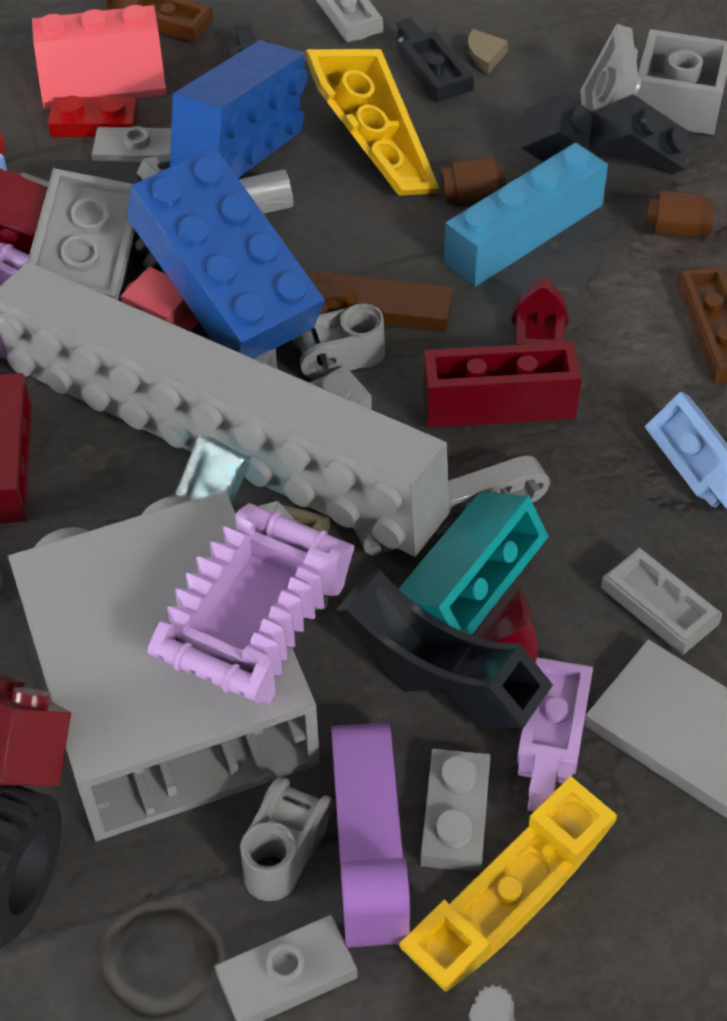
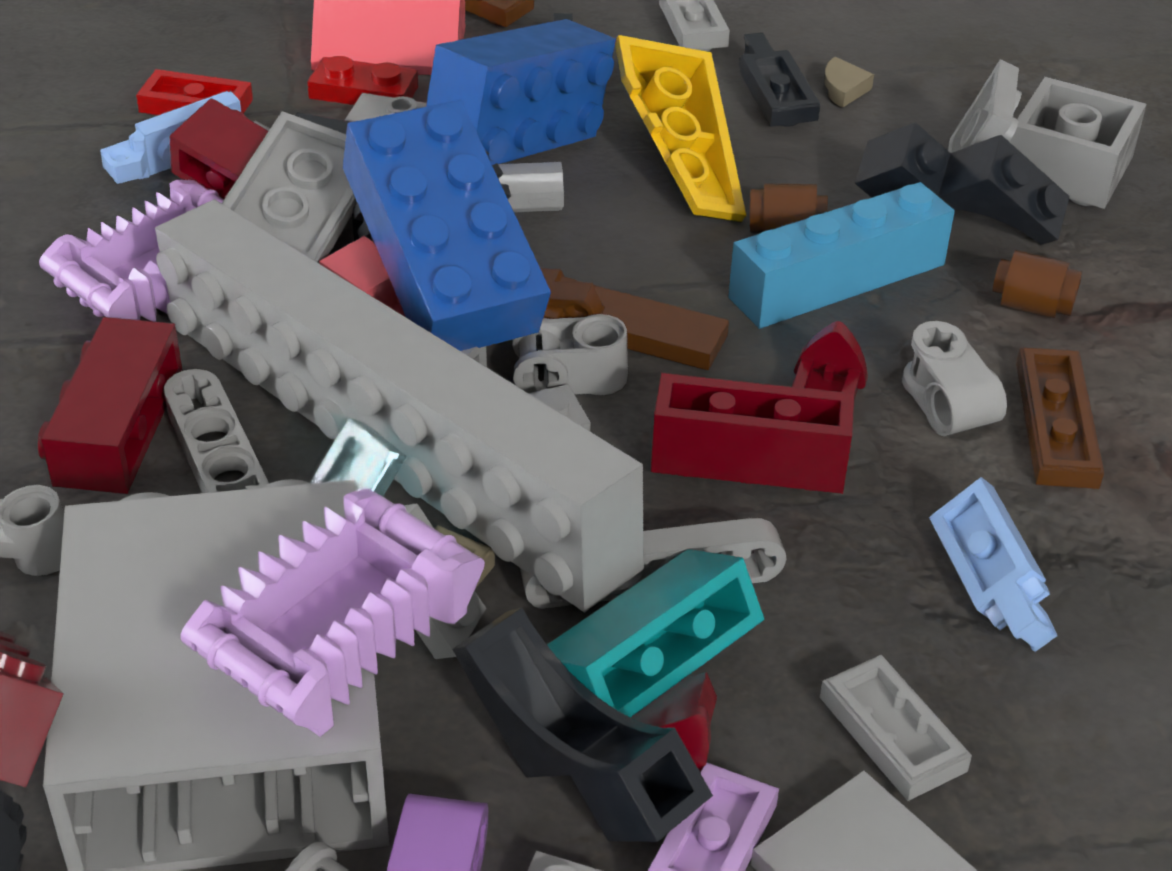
camera: 10 degrees right, 10 degrees down
none -> light grey beam [164,369,269,493]
none -> light grey piece [902,321,1007,437]

